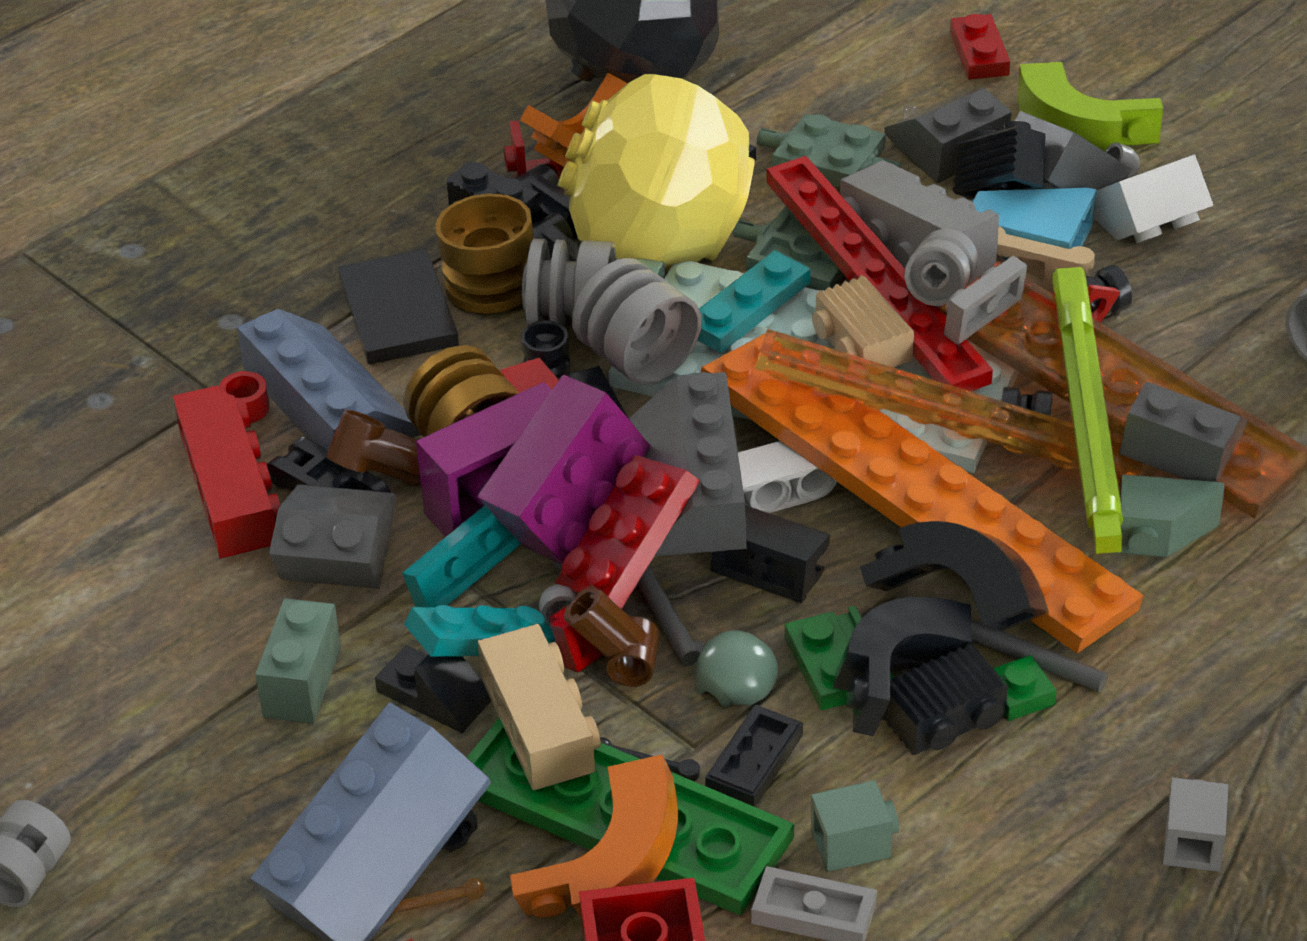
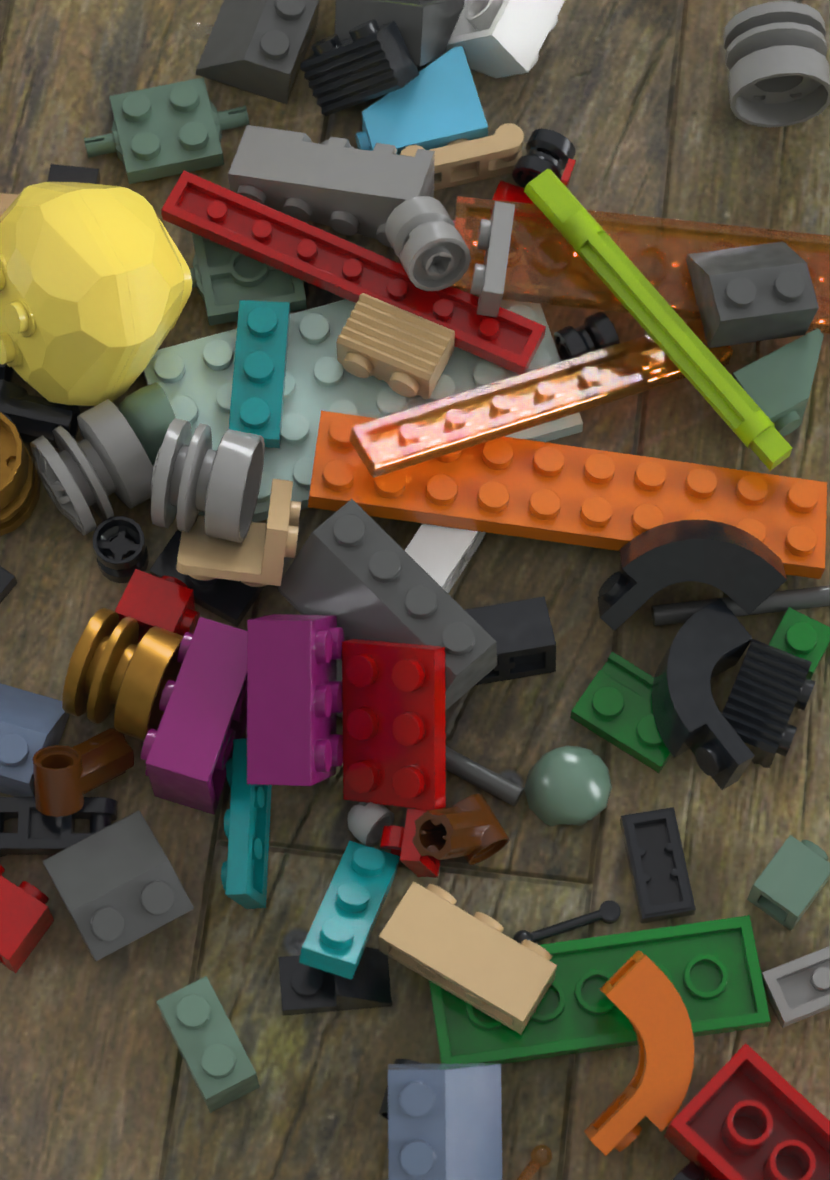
camera: 40 degrees left, 25 degrees up
none -> tan bracket [176,479,301,587]

